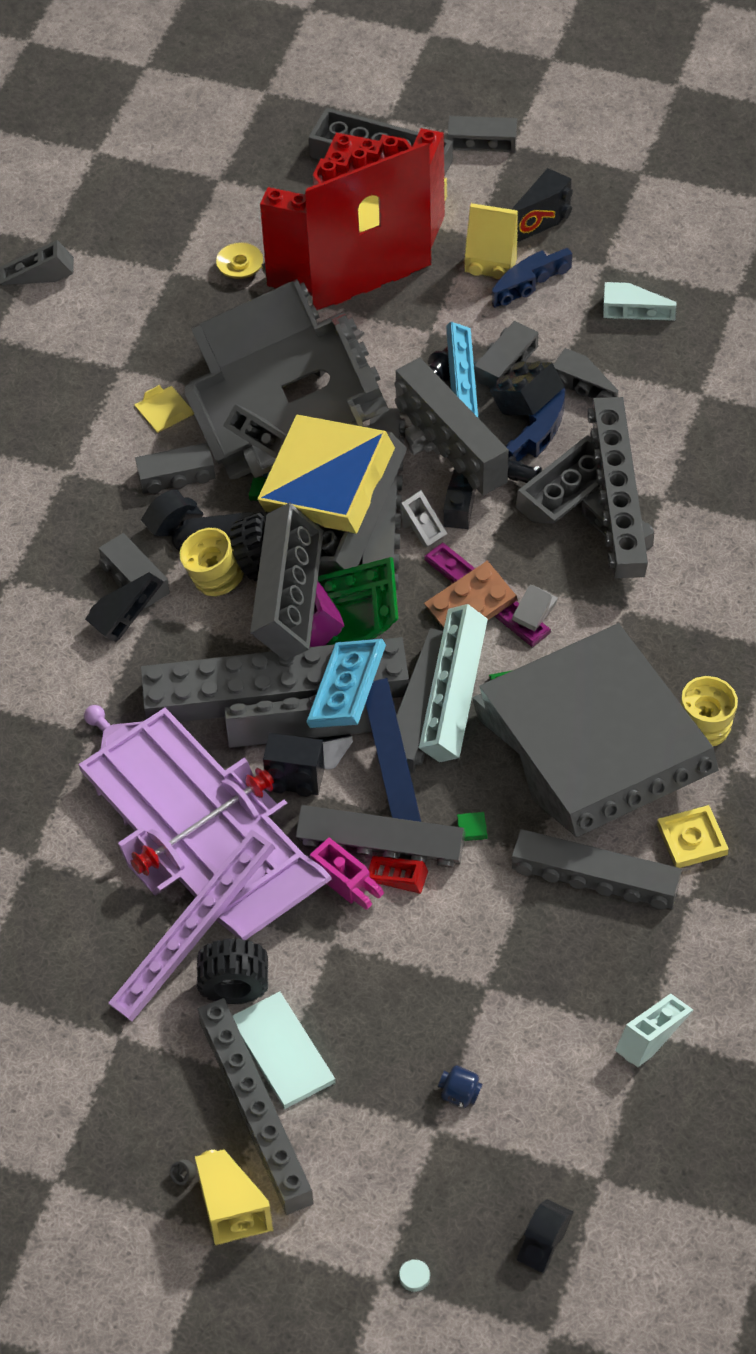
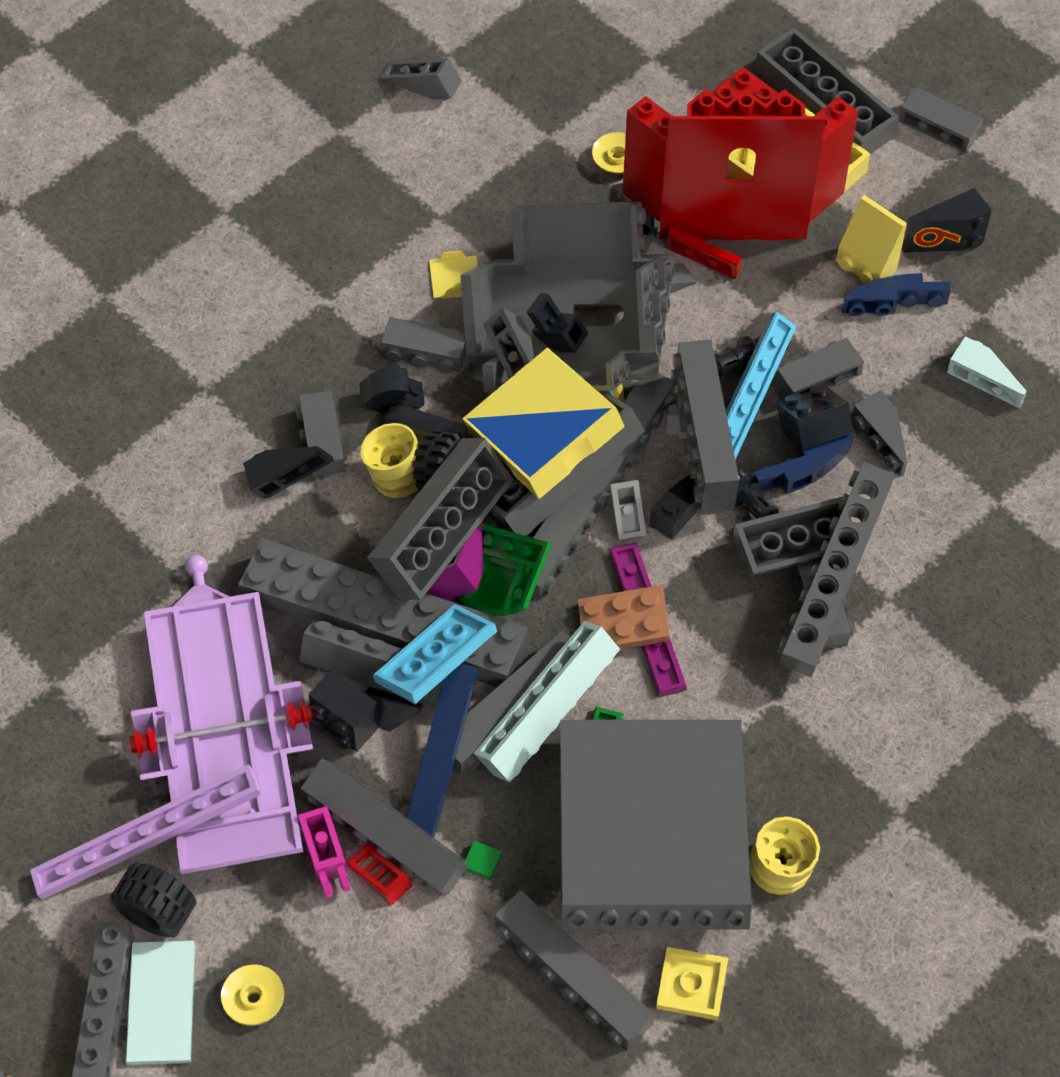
camera: 25 degrees right, 5 degrees up
light grey slope [512,584,558,631] -> none
none -> light yellow dish [221,965,284,1026]
none -> black brick [526,293,589,353]
none -> red tile [666,227,742,279]

